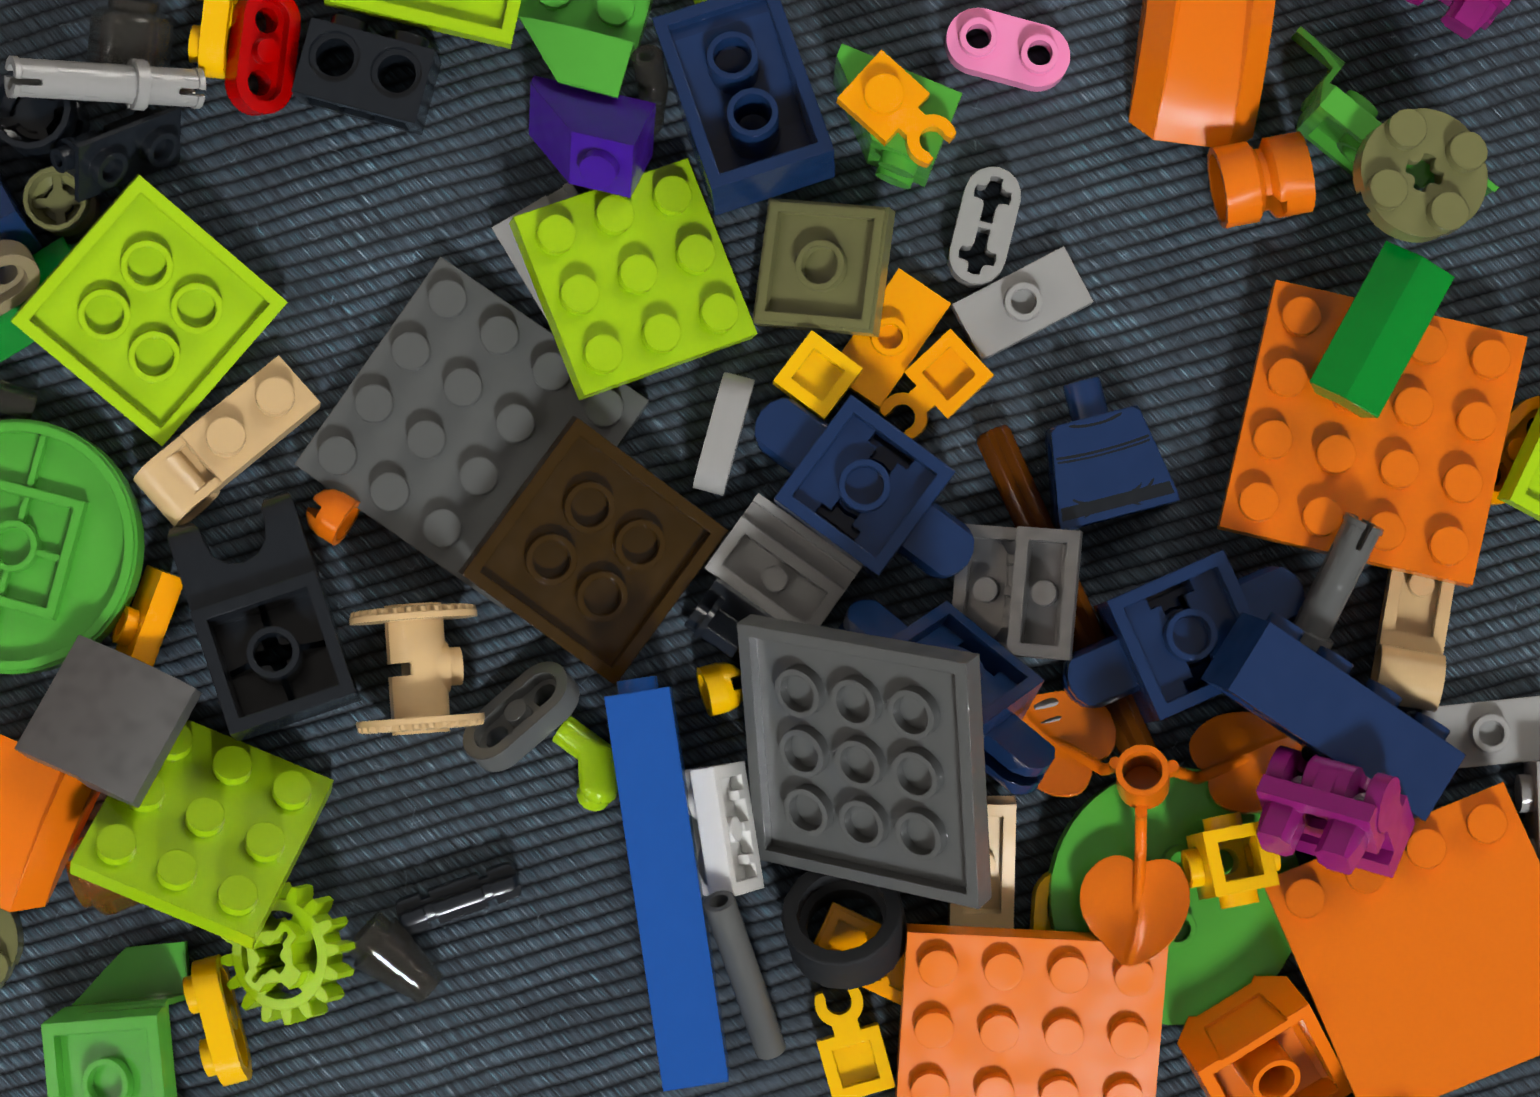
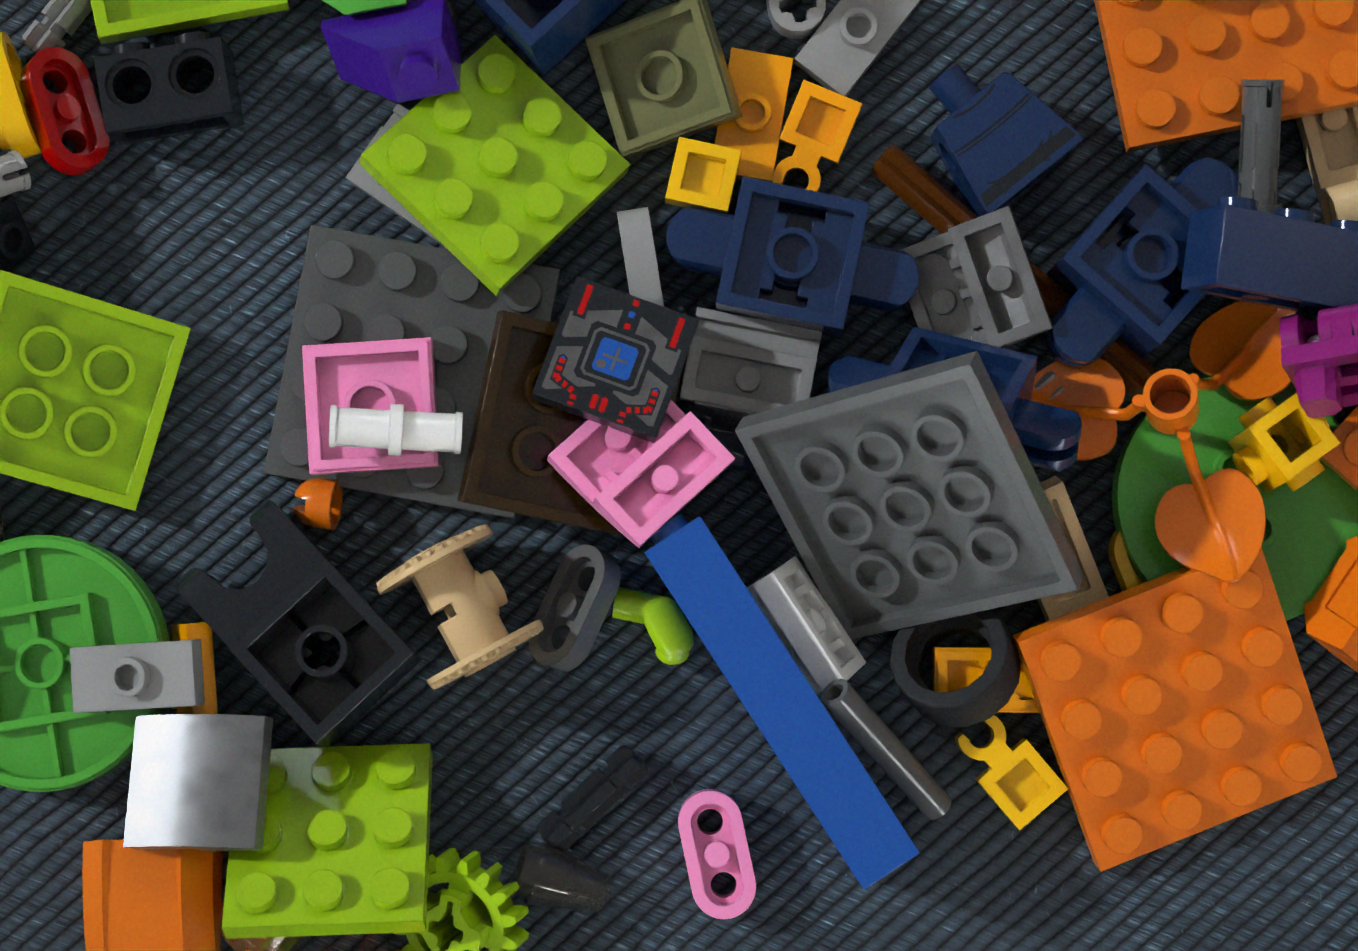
camera: 15 degrees left, 0 degrees up
tan plate [133,355,321,527] -> none
yellow hinge [696,662,743,717] -> none
none -> light grey plate [70,639,205,713]
none -> bright pink tile [302,337,441,475]
none -> white pin [329,404,463,456]
none -> black tile [532,276,699,443]
none -> bright pink slope [547,400,735,548]
none -> bright pink plate [678,789,756,919]

